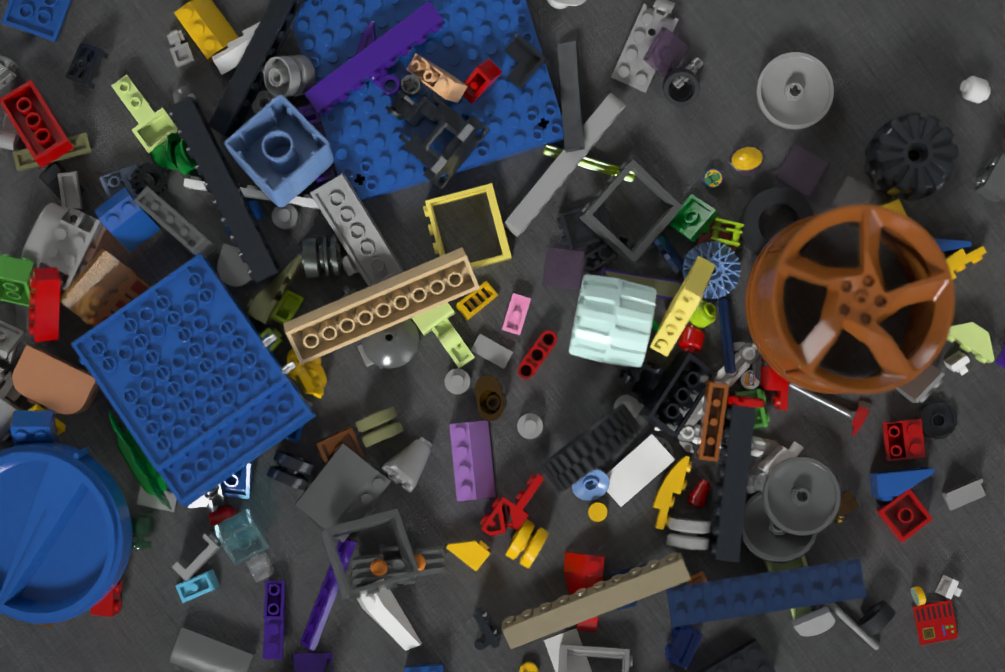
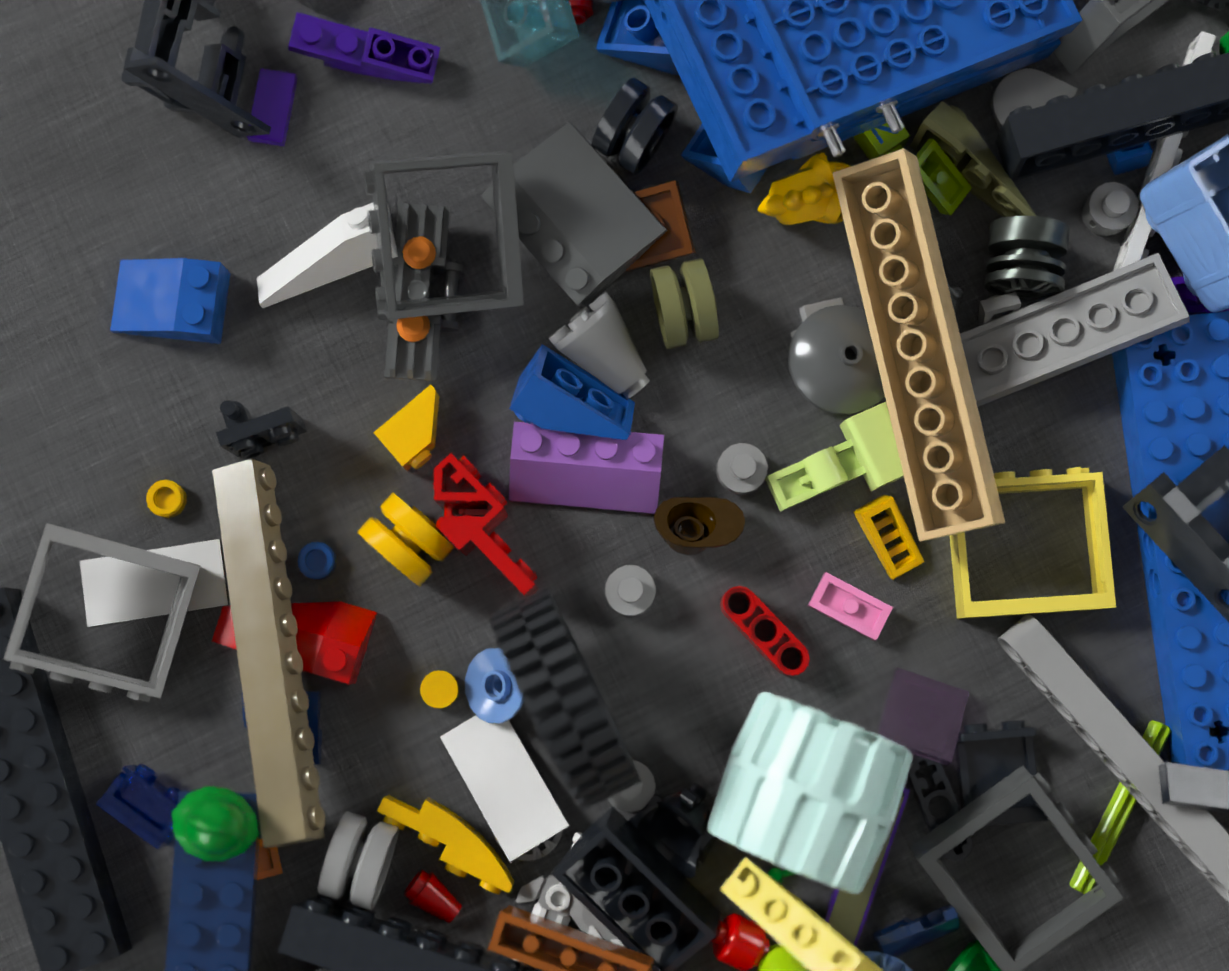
camera: 100 degrees right, 5 degrees down
clear brick [246,551,276,583] -> none
dark purple tile [300,537,357,651] -> none
light grey tile [471,334,513,369] -> none
none -> green piece [172,786,259,861]
none -> blue tile [298,542,337,580]
none -> blue slope [509,344,635,440]

